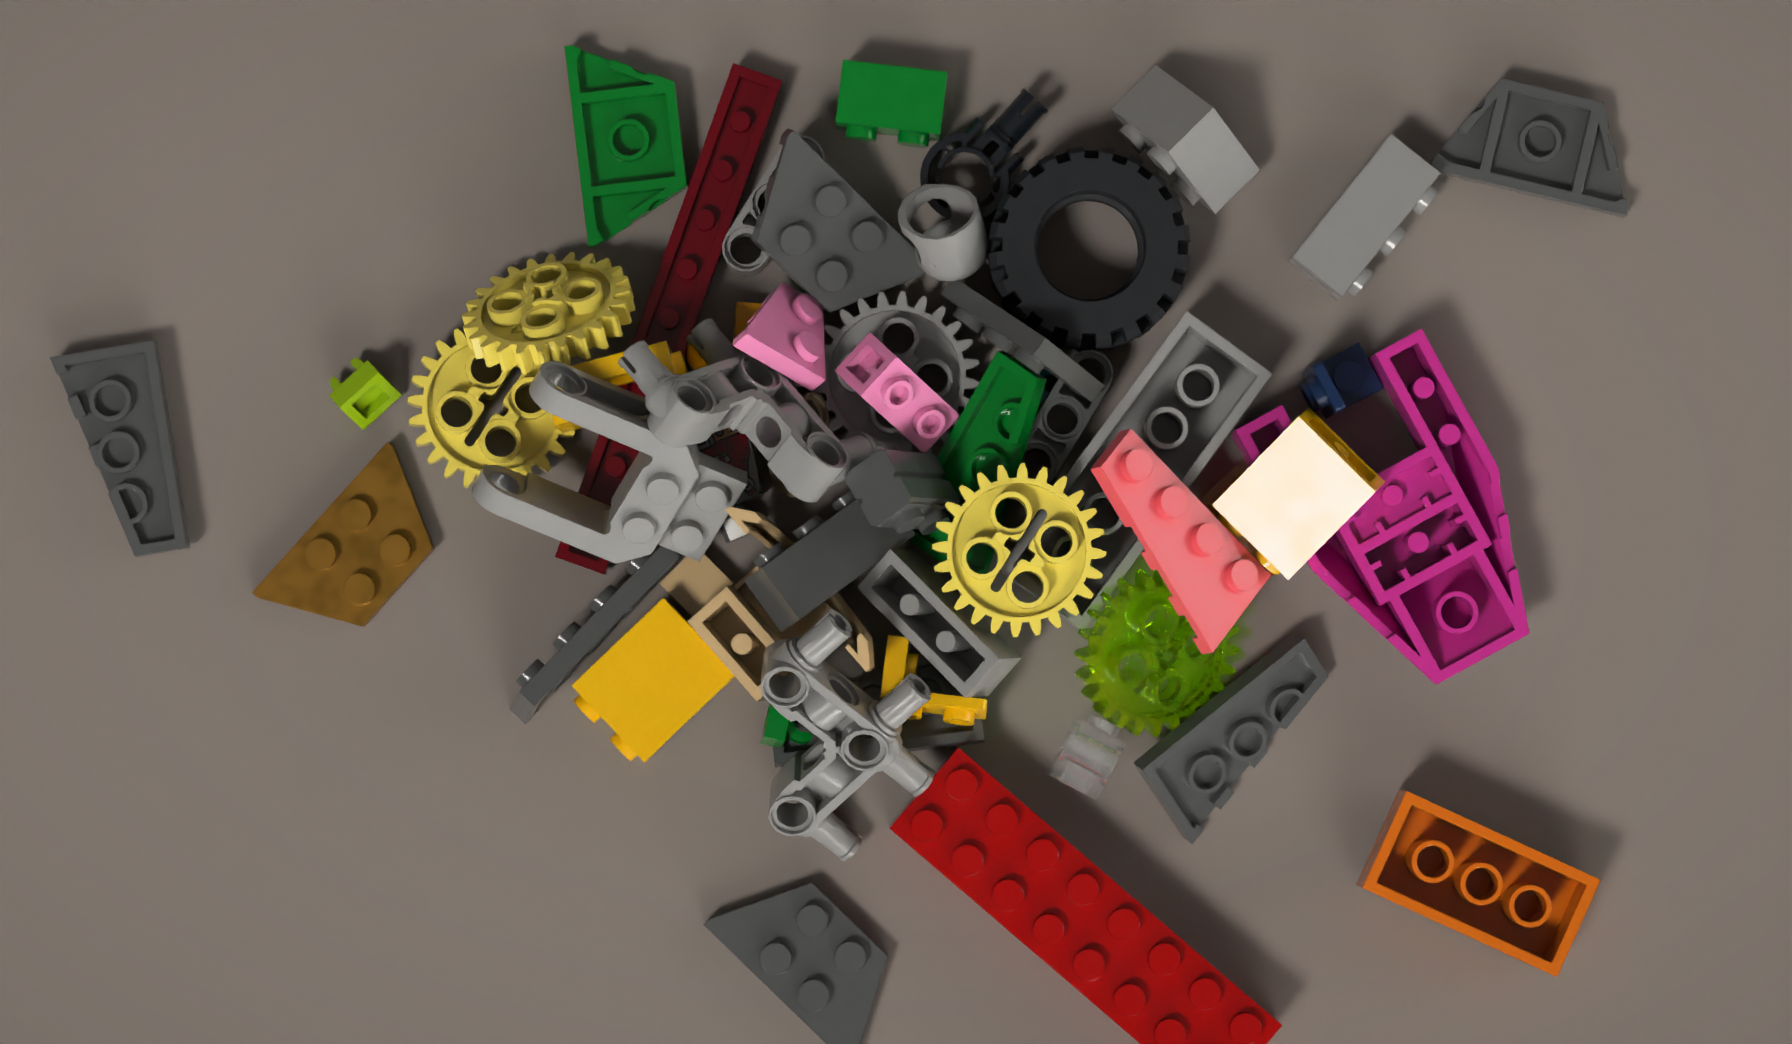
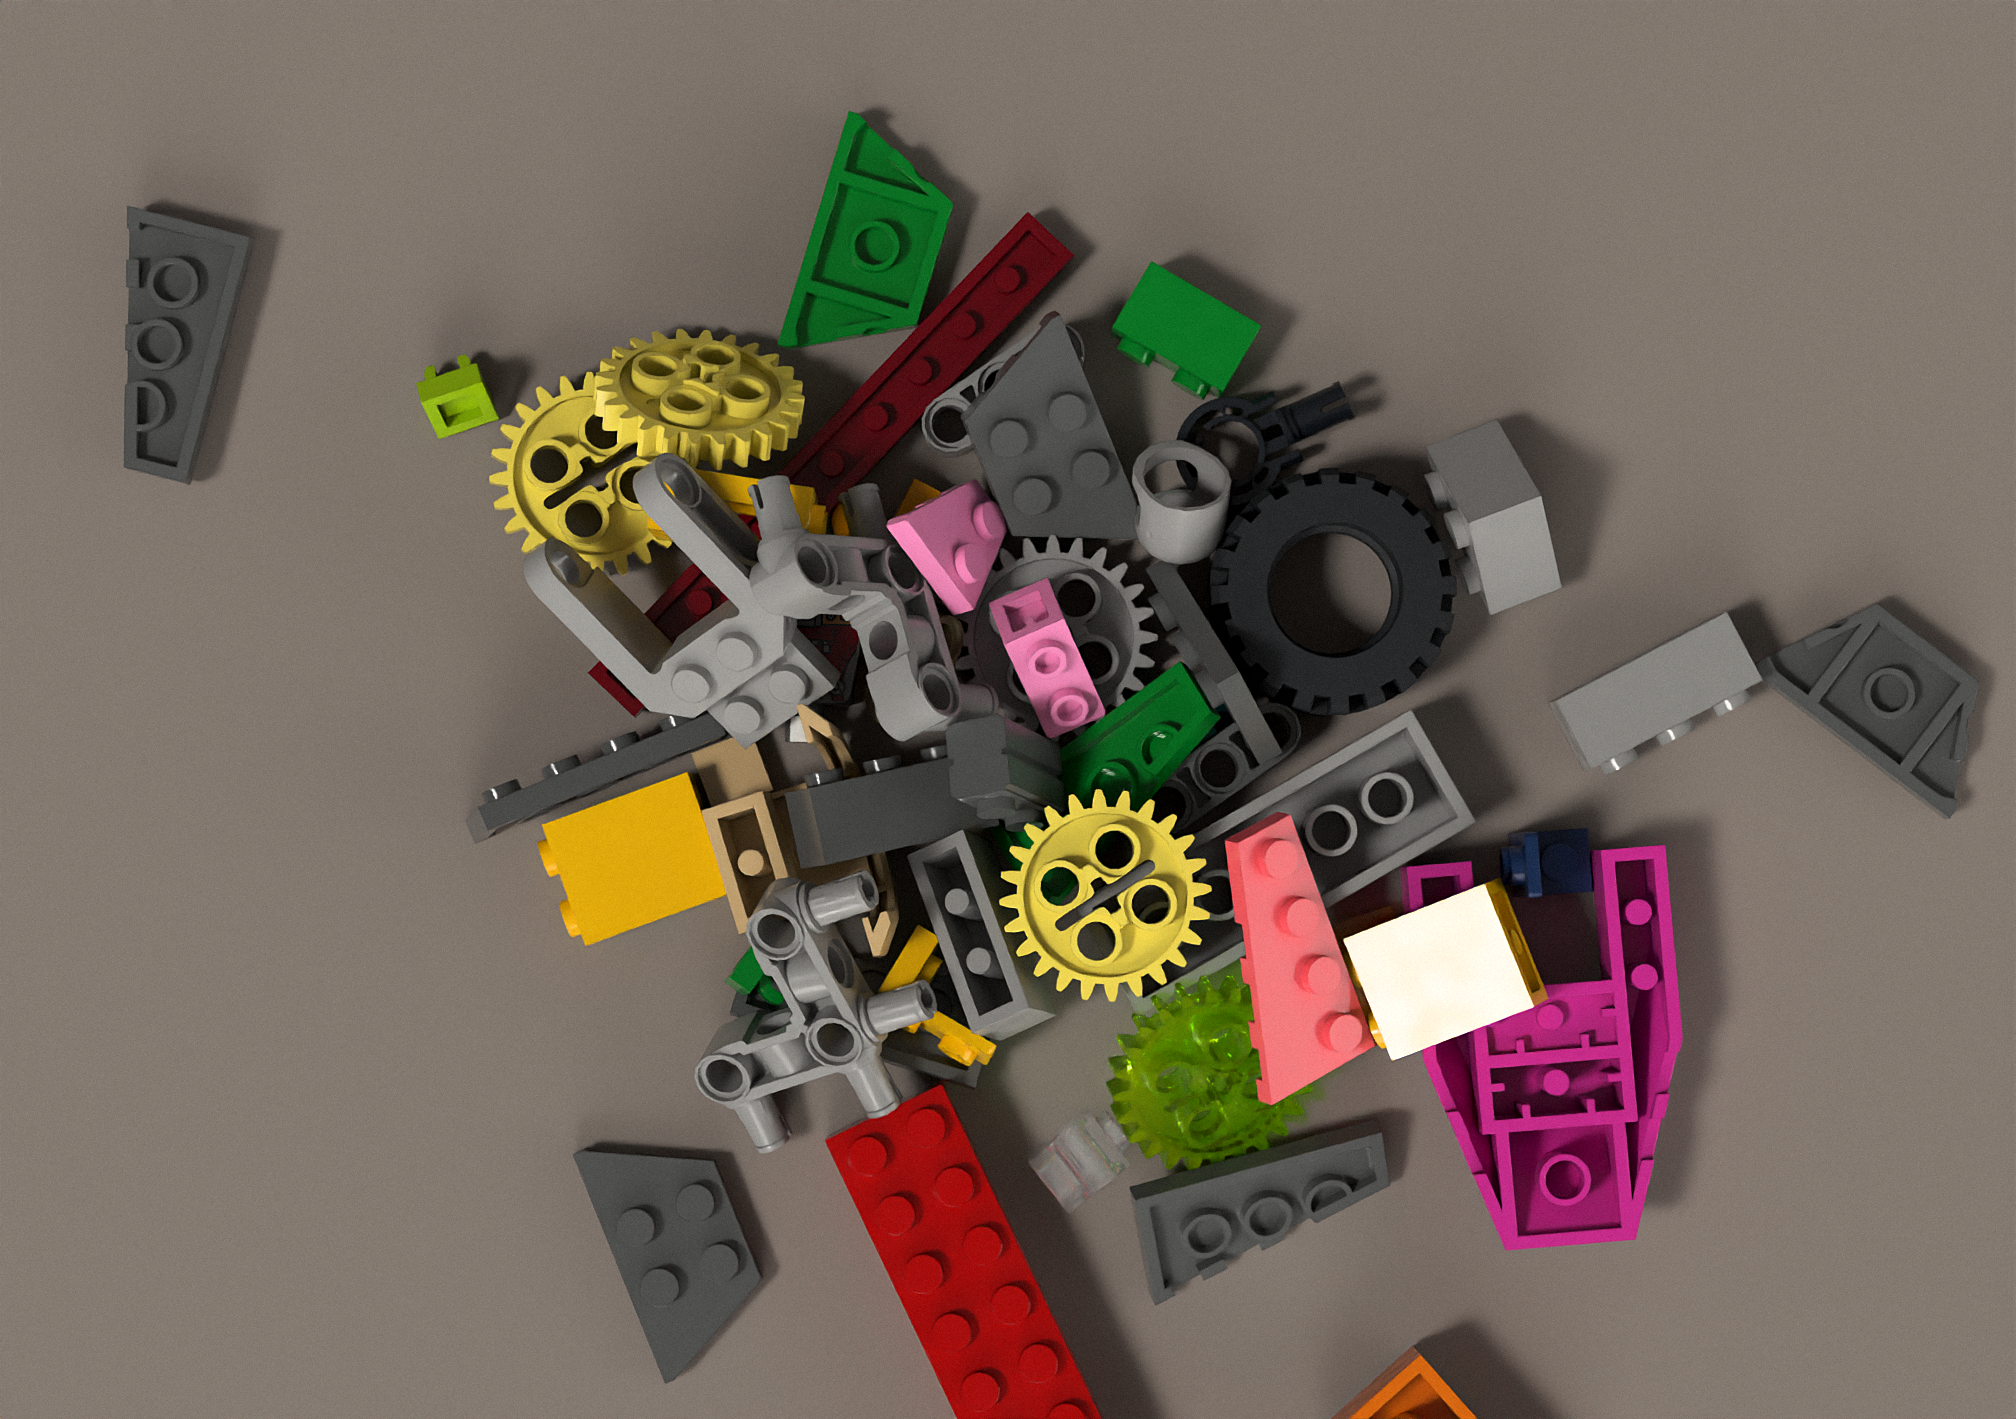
camera: 25 degrees right, 0 degrees up
pearl gold wing [252,442,435,627] -> none

